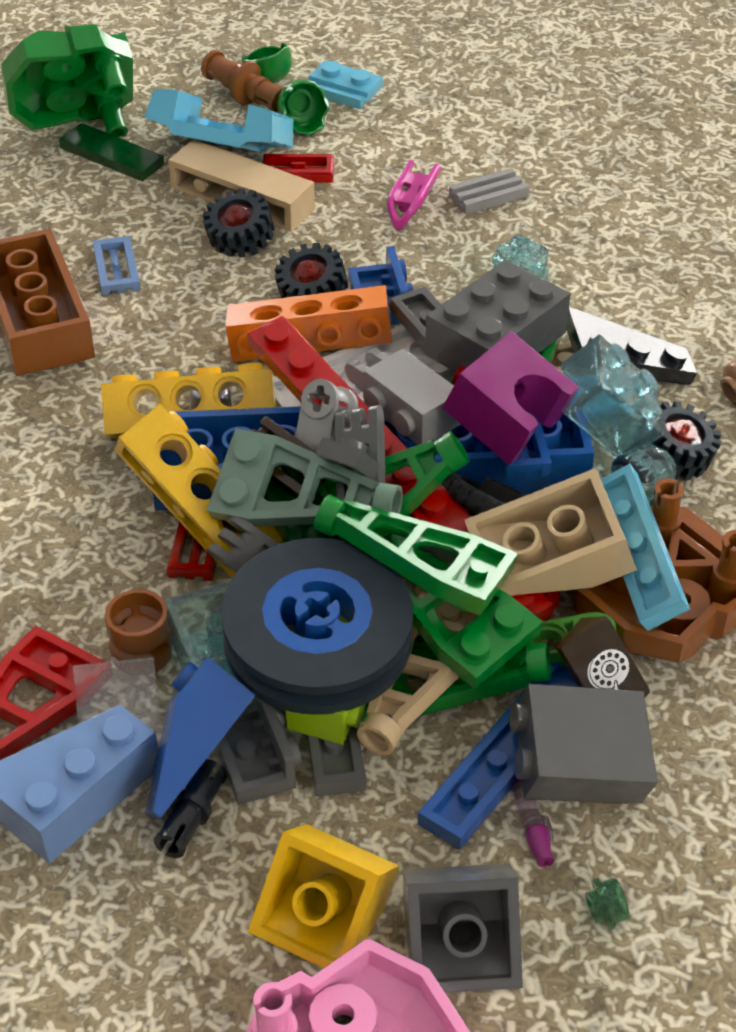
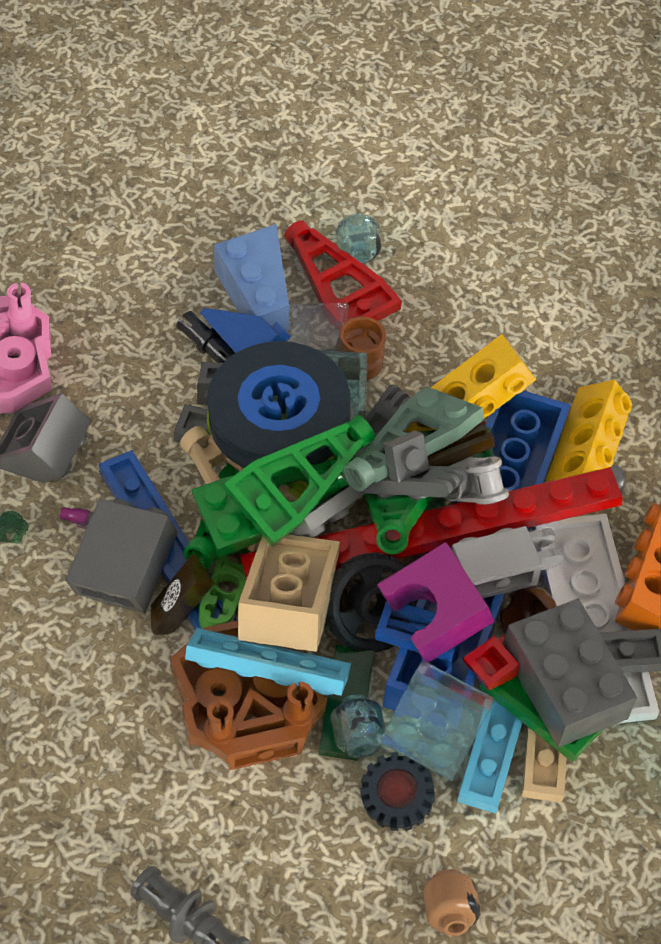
camera: 110 degrees right, 10 degrees up
yellow slope [248,824,400,969] -> none
wing [566,307,697,385] -> none

